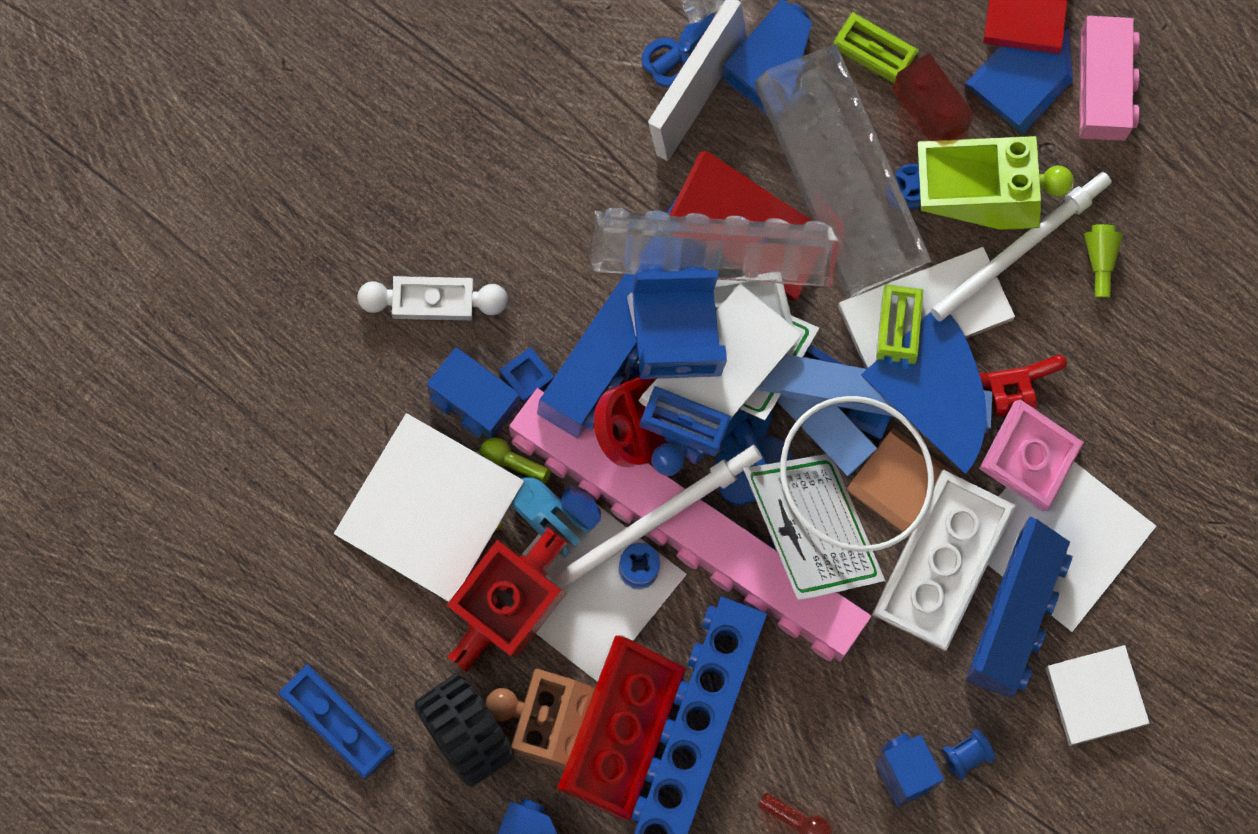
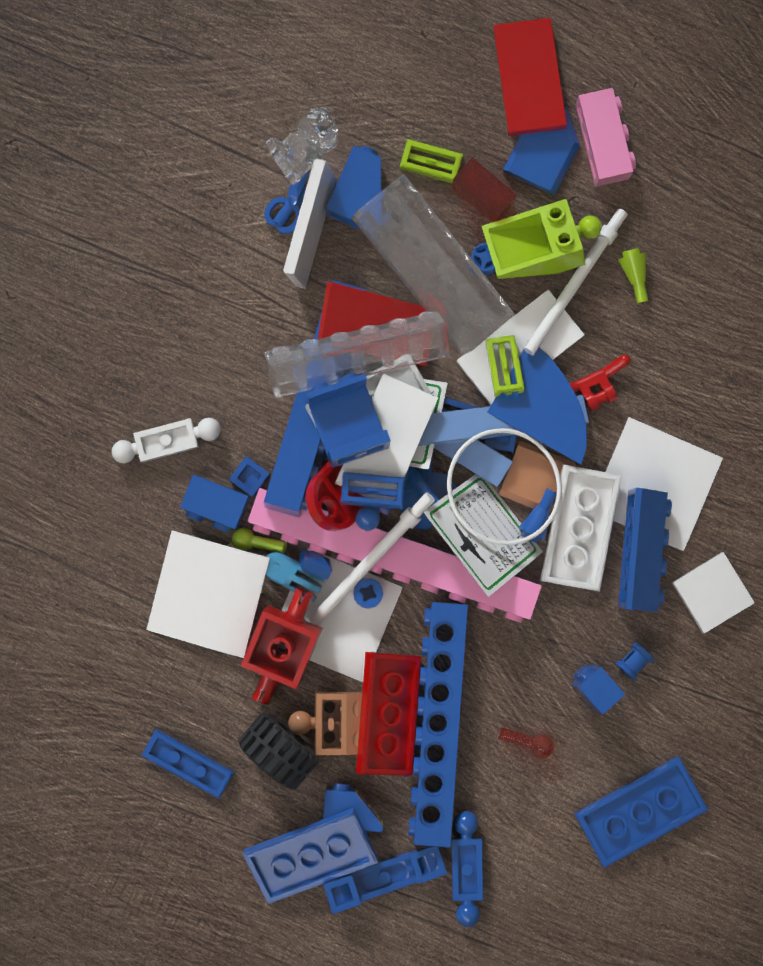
camera: 10 degrees left, 10 degrees up
bright pink tile [979,400,1084,511] -> none
none -> blue cone [518,489,557,543]

